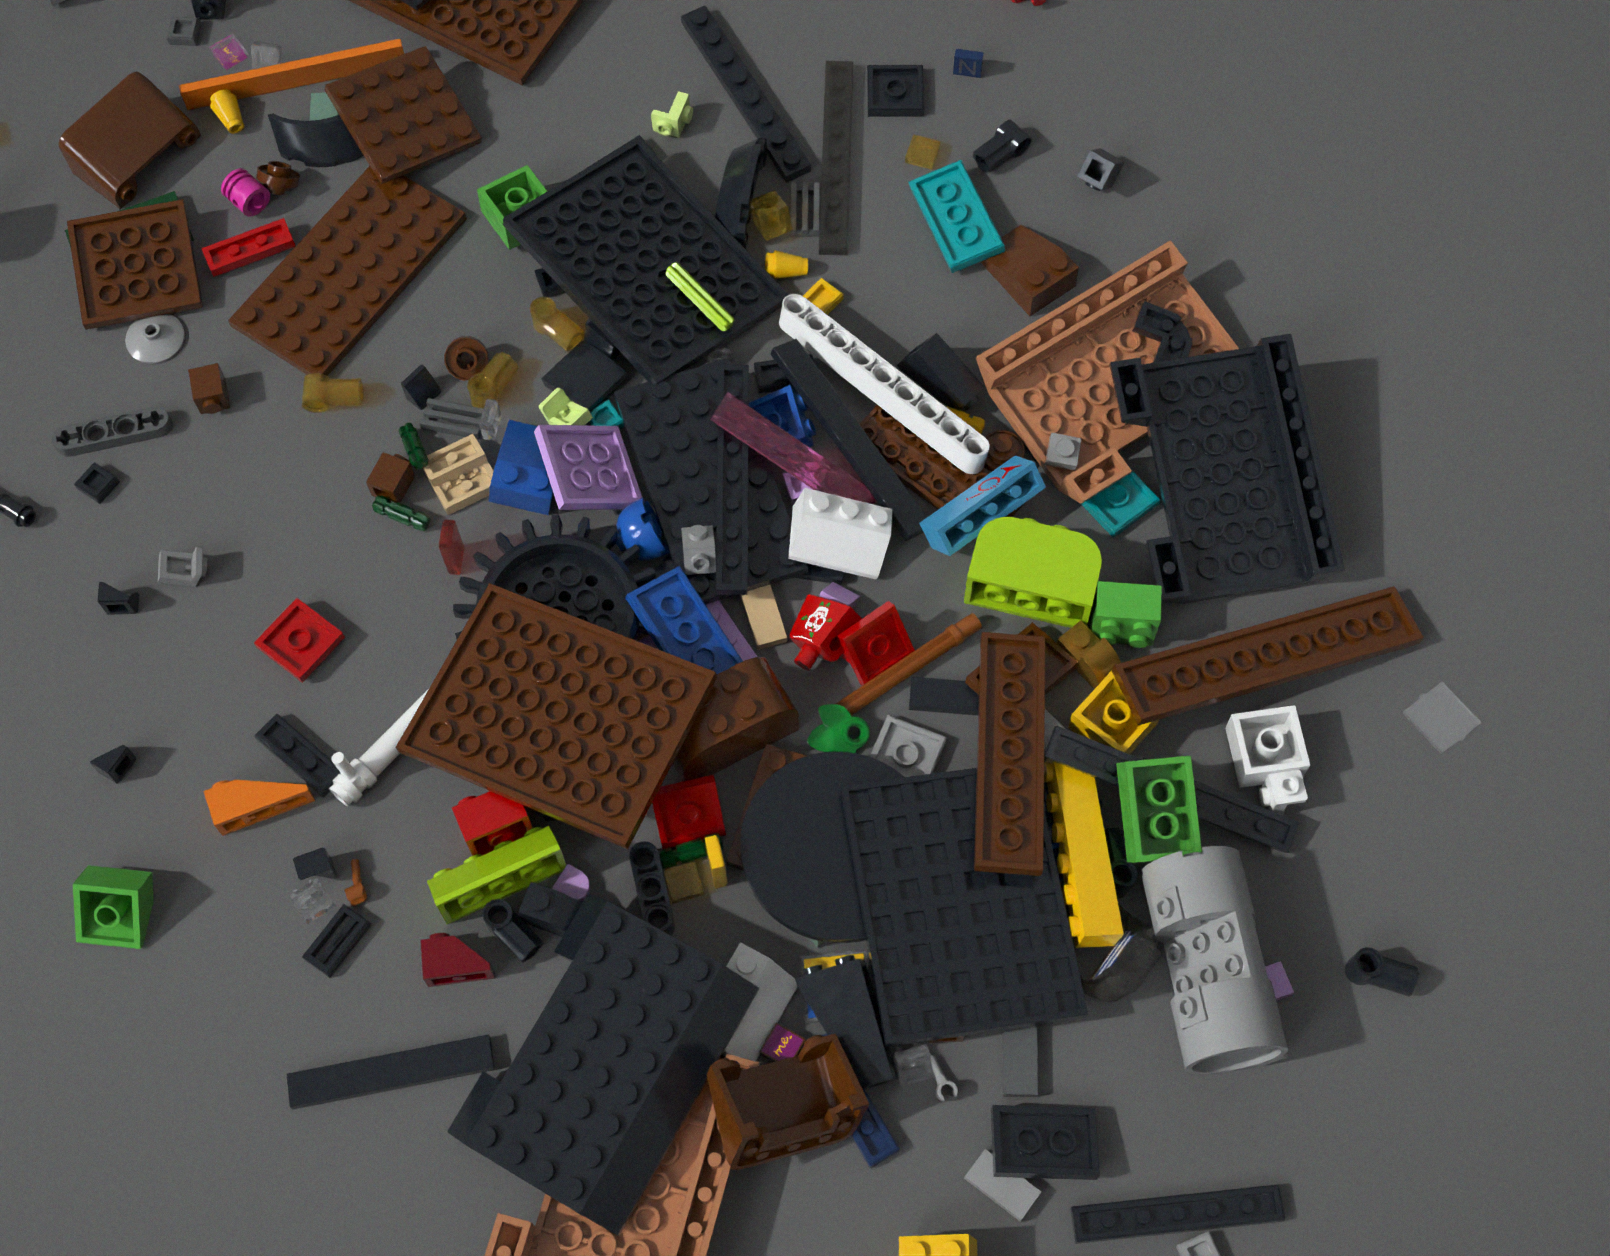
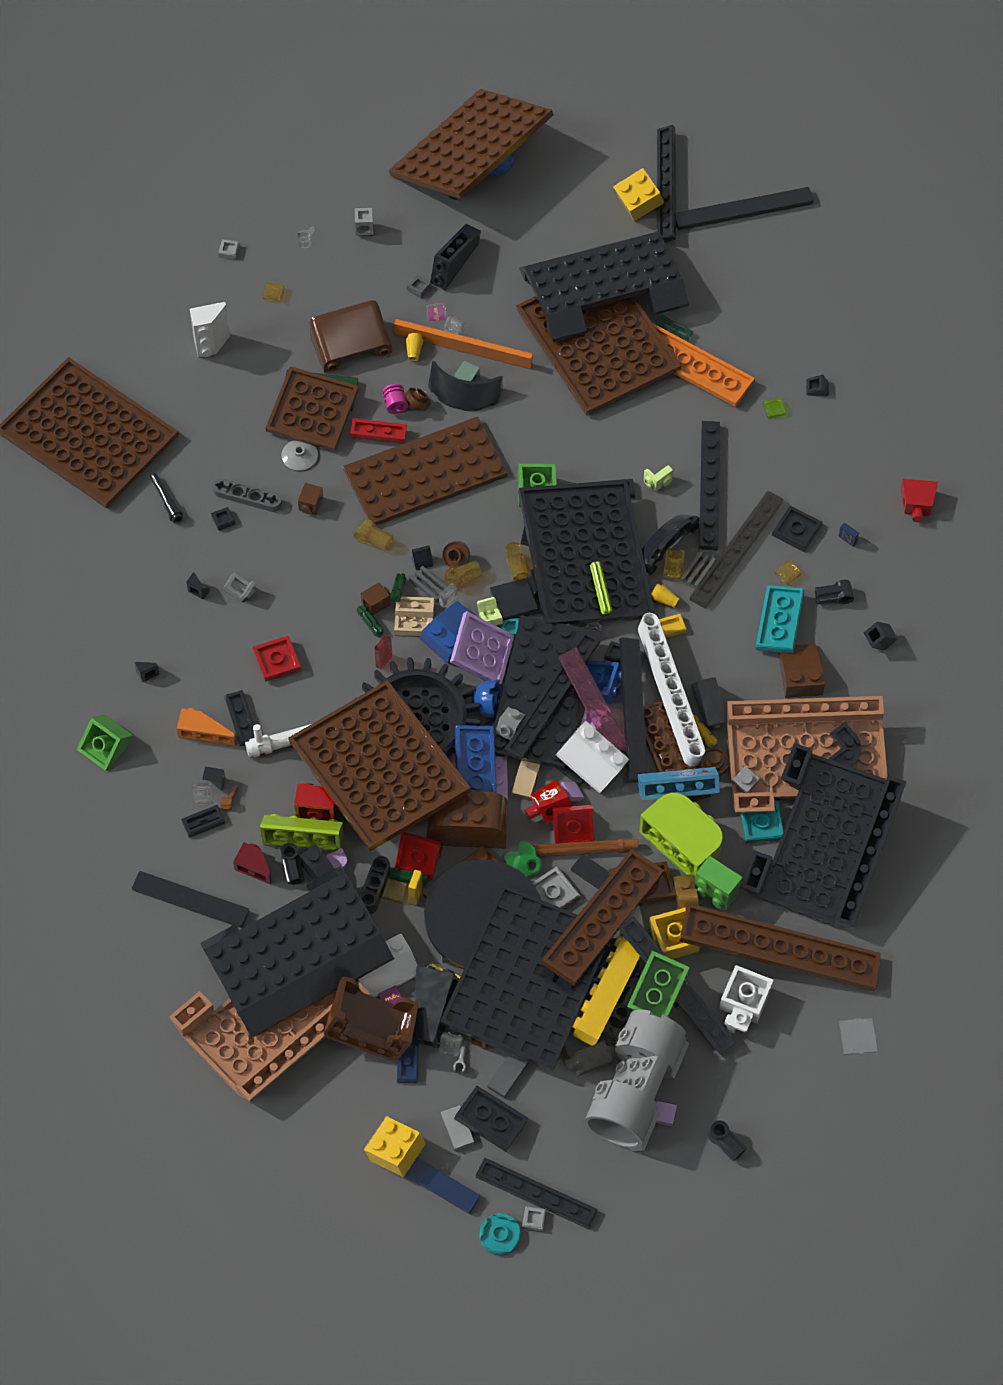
camera: 30 degrees right, 5 degrees down
reddish brown plate [325,46,482,184] -> none

